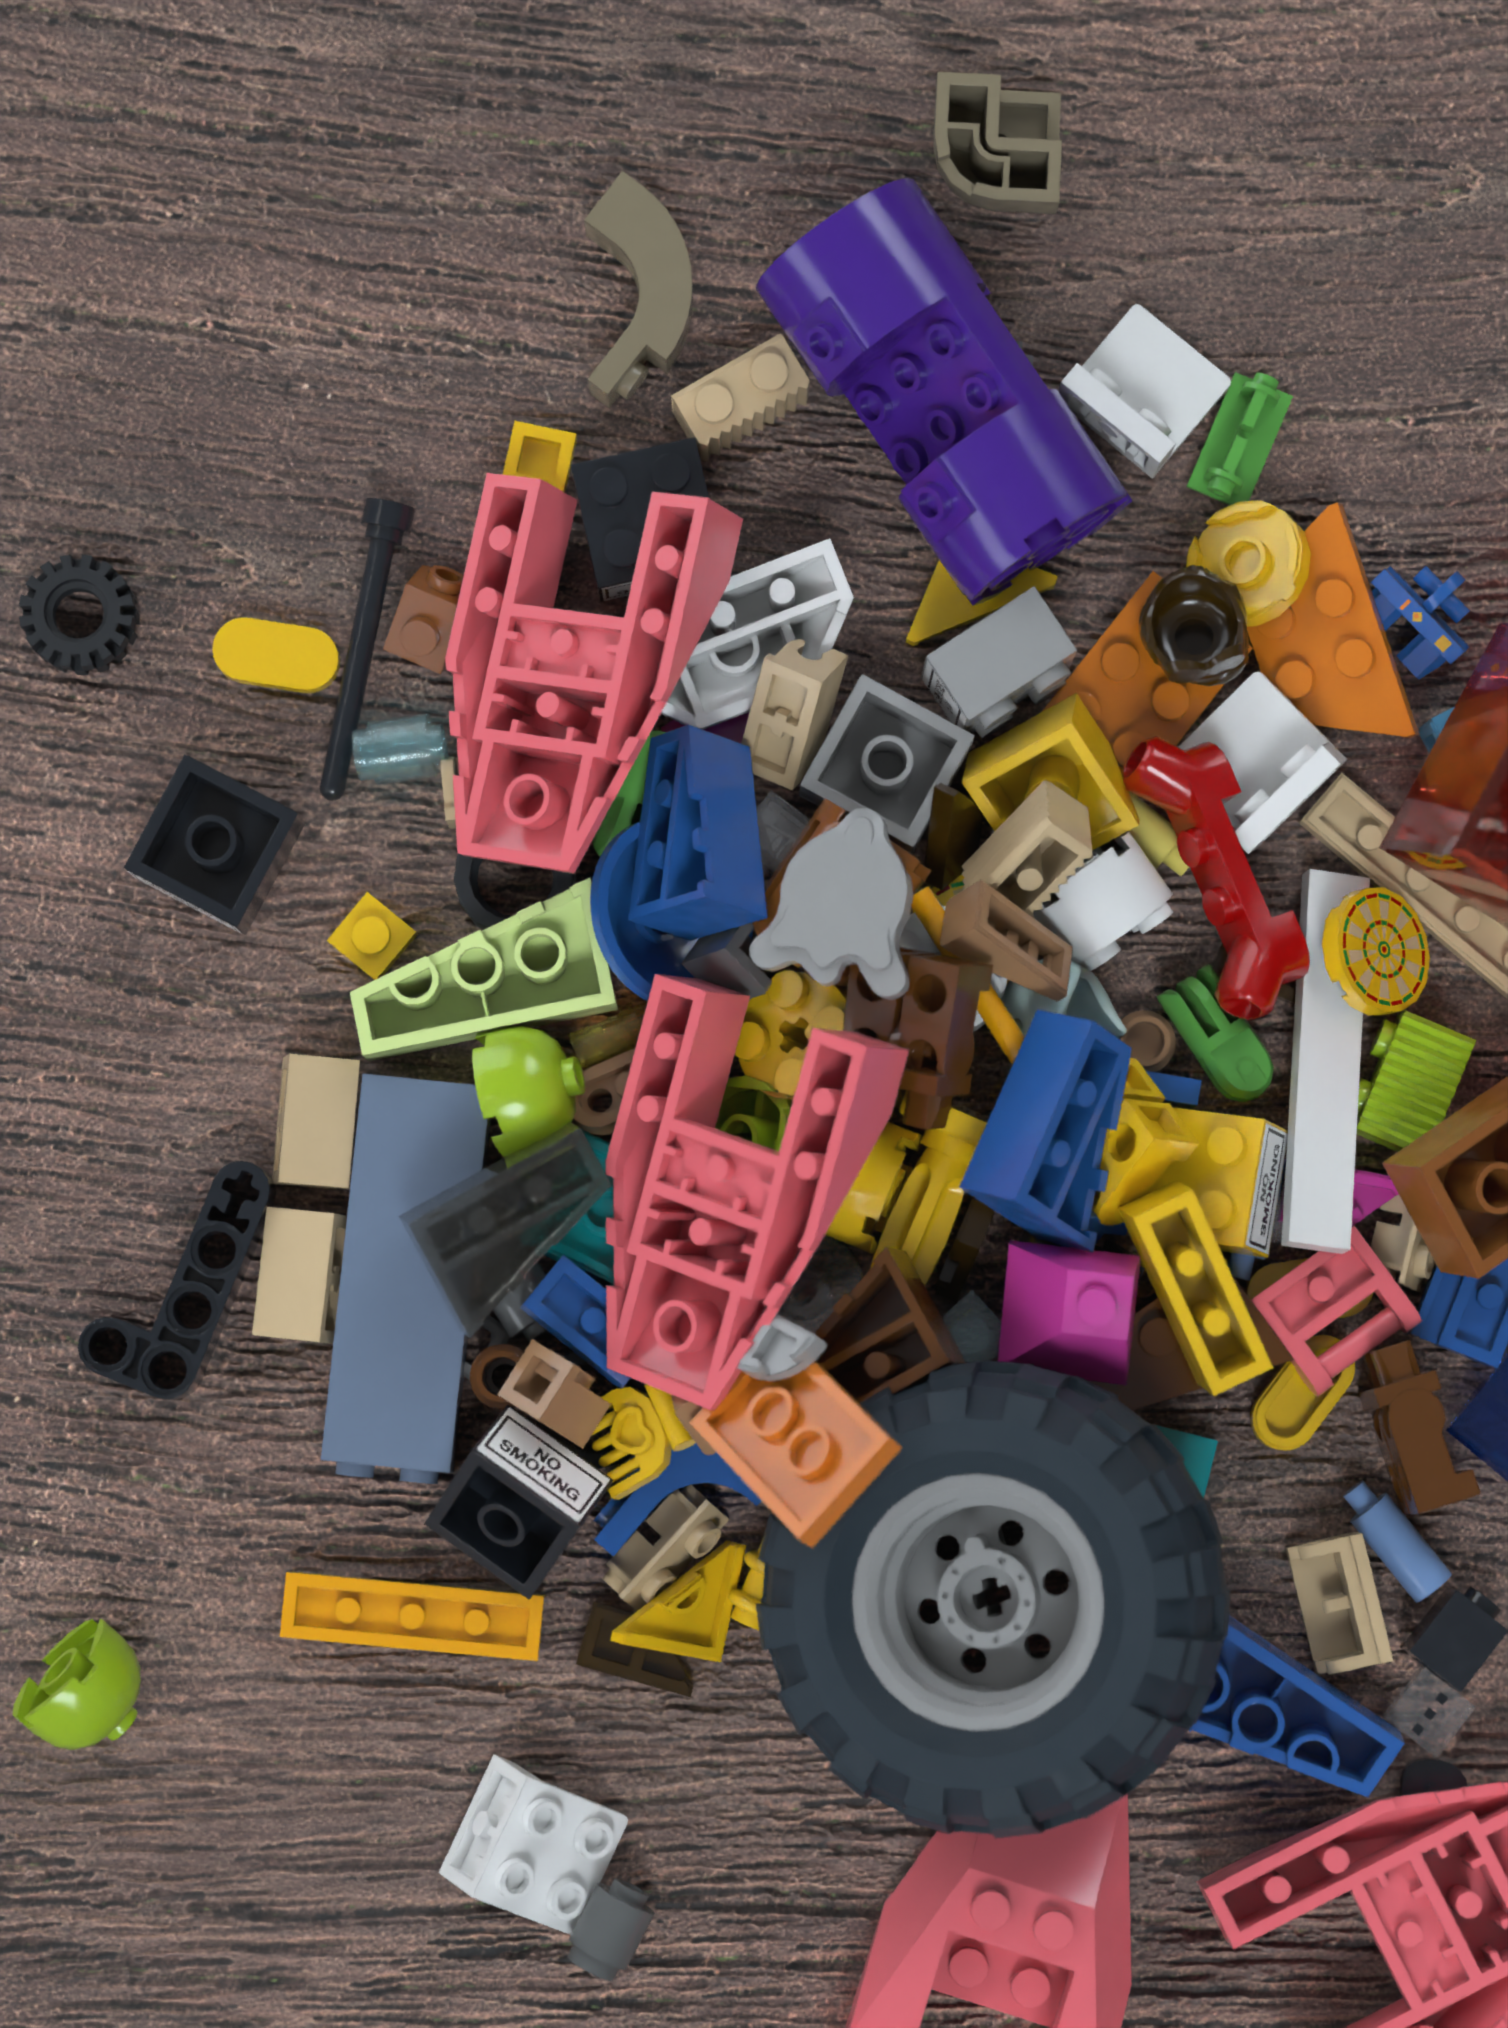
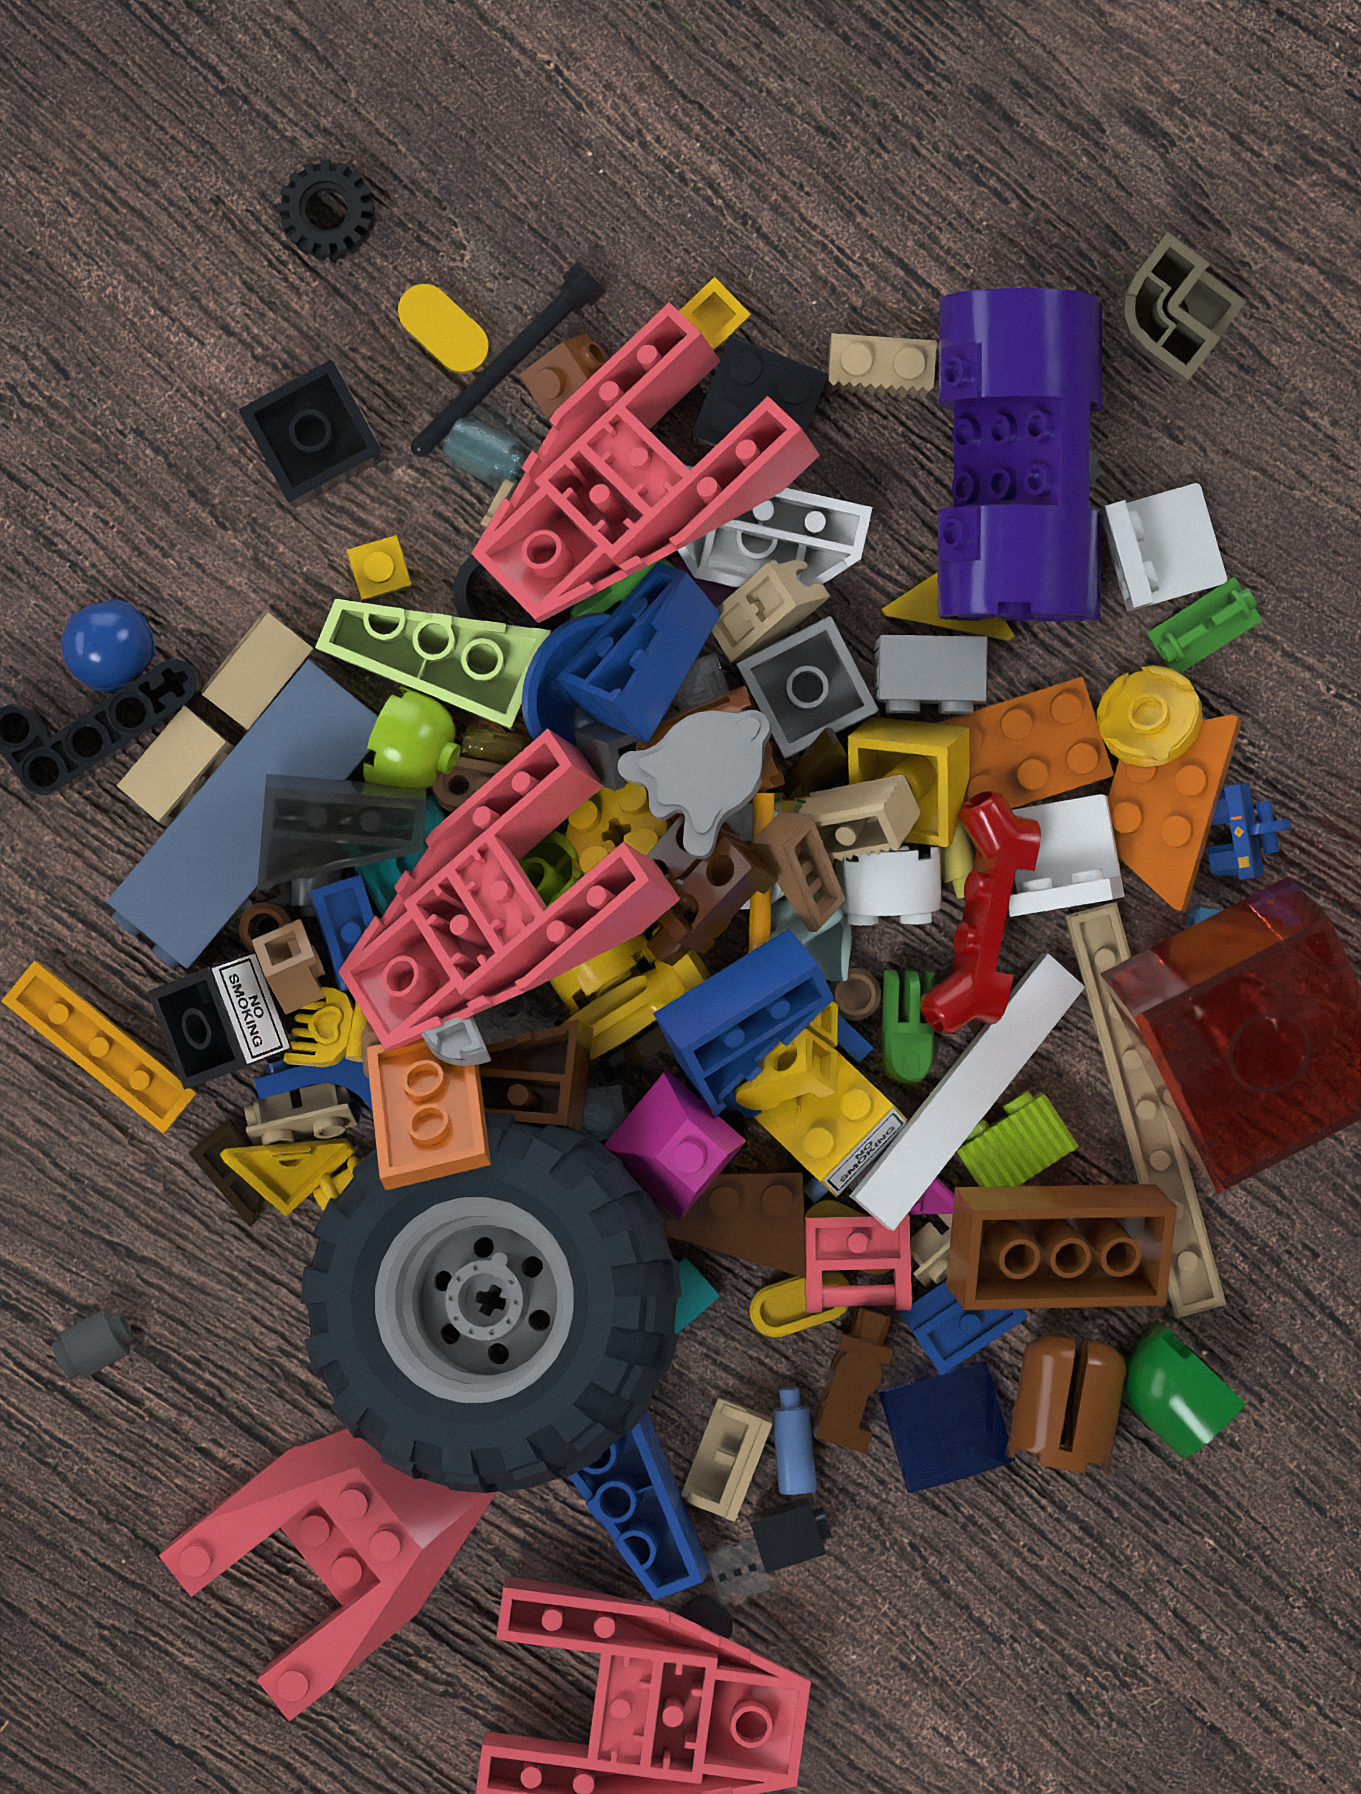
camera: 35 degrees right, 5 degrees up
white bracket [439,1754,628,1935] -> none
dark tan arch [584,171,693,409] -> none
yellow brick [1118,1180,1273,1396] -> none
dark brown hair [1139,565,1249,686] -> none
yellow tile [1322,887,1430,1016] -> none
none -> blue helmet [61,599,155,693]

